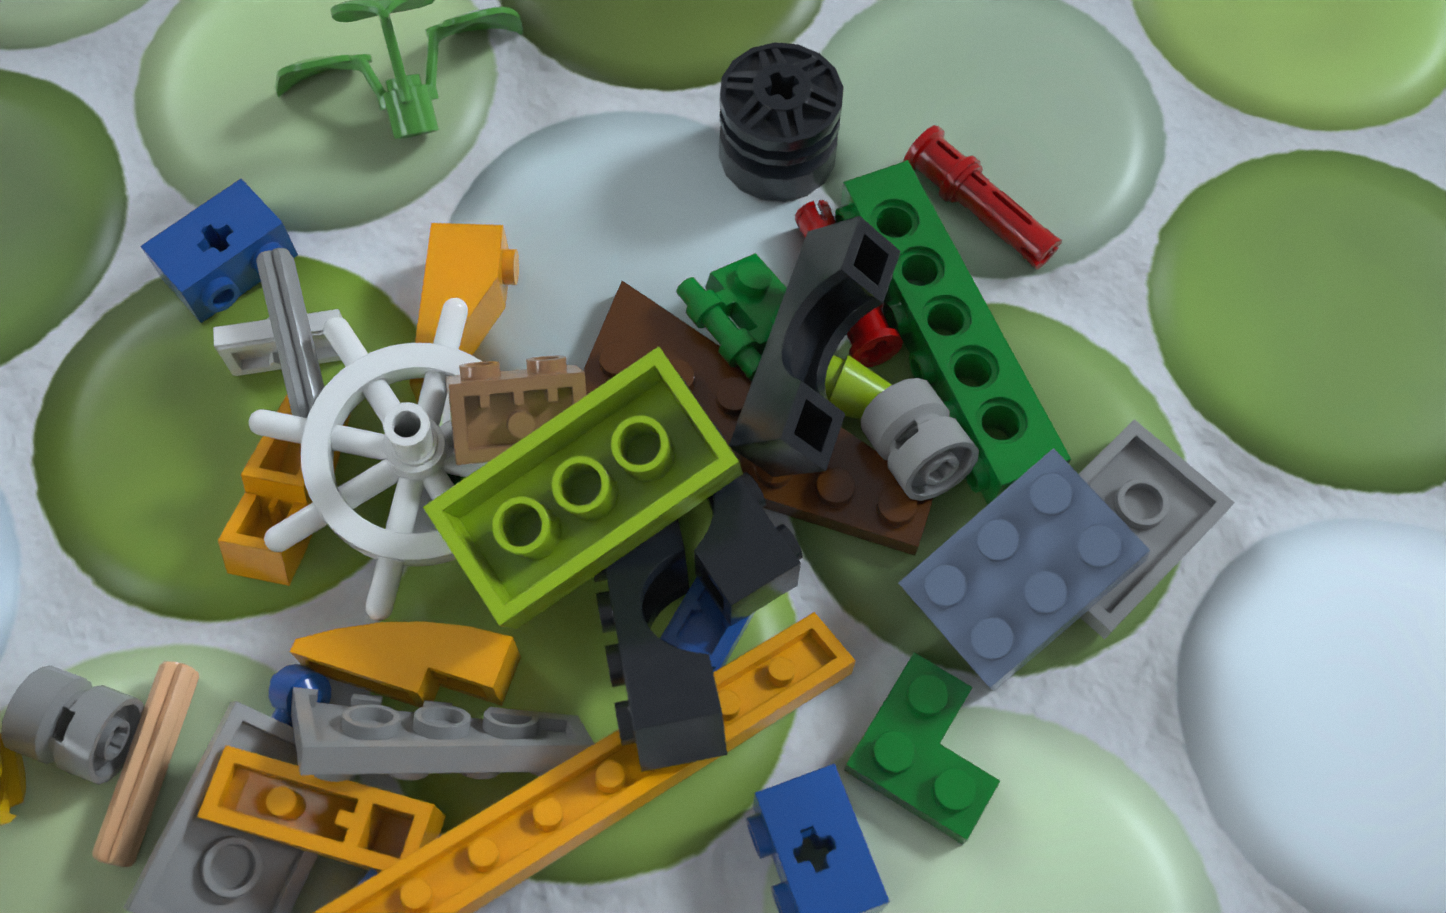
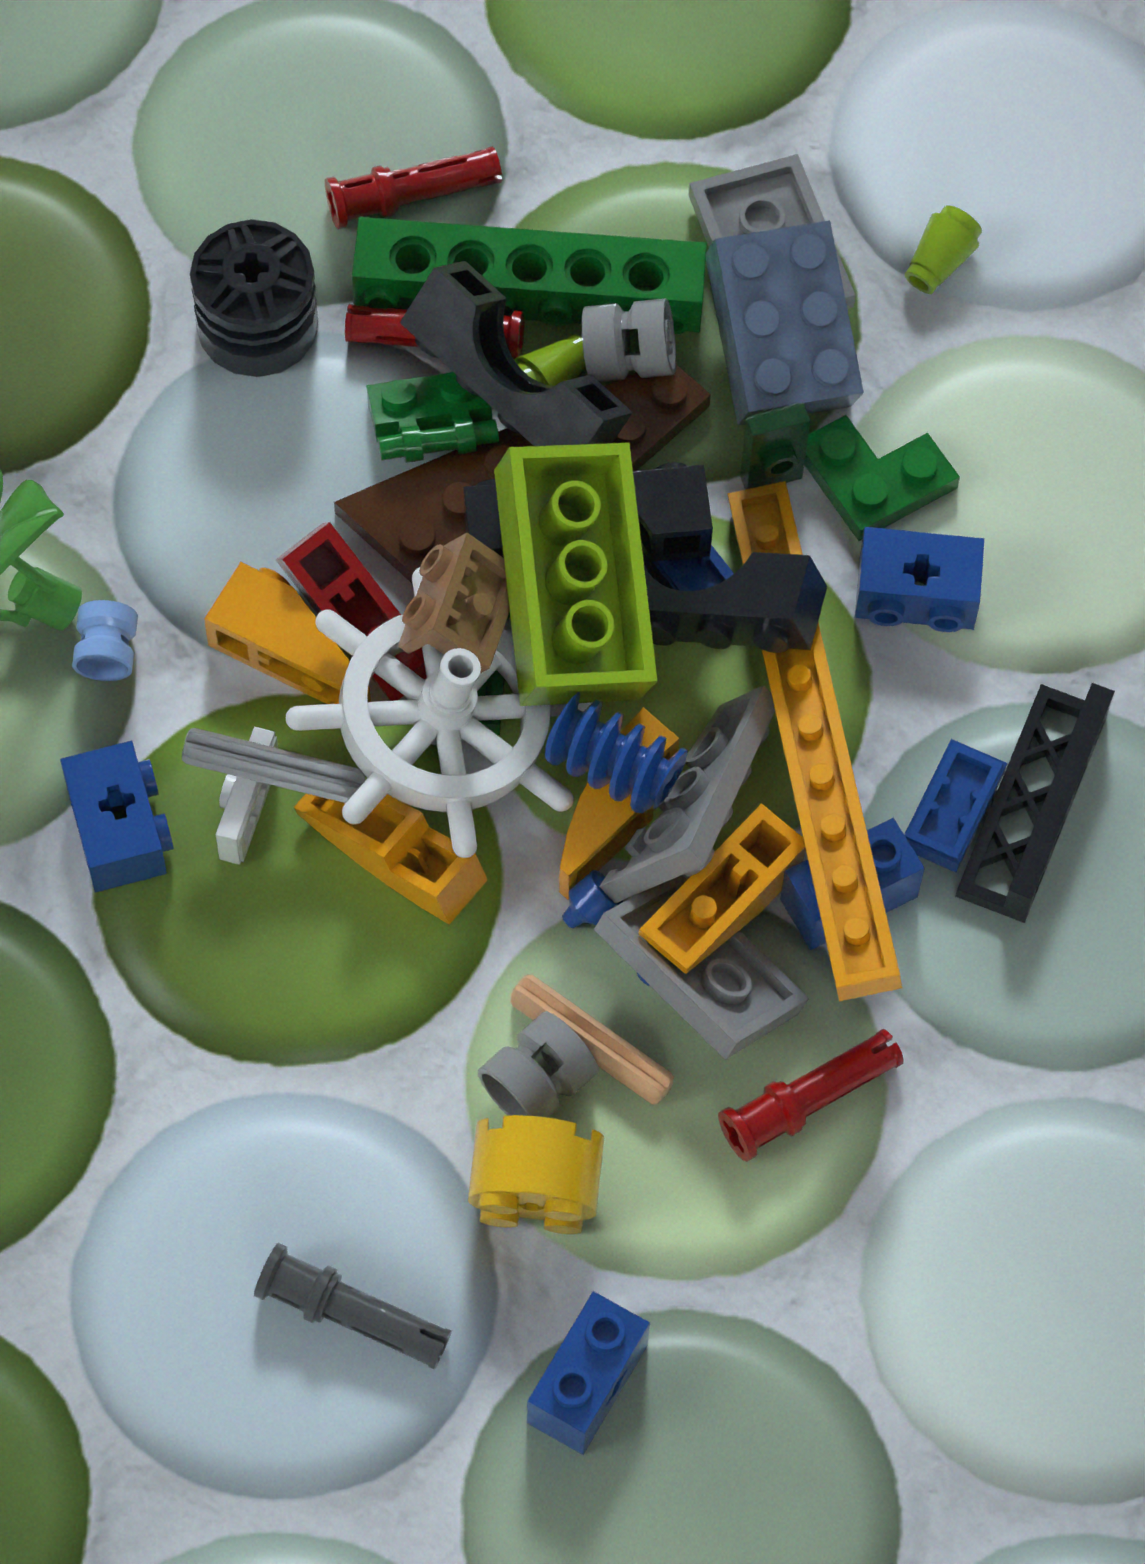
camera: 65 degrees left, 0 degrees up
none -> light blue wheel [72,600,138,681]
none -> red slope [276,522,427,701]
none -> blue piece [545,692,688,813]
none -> dark green plate [740,403,810,490]
none -> lime cone [904,205,982,294]

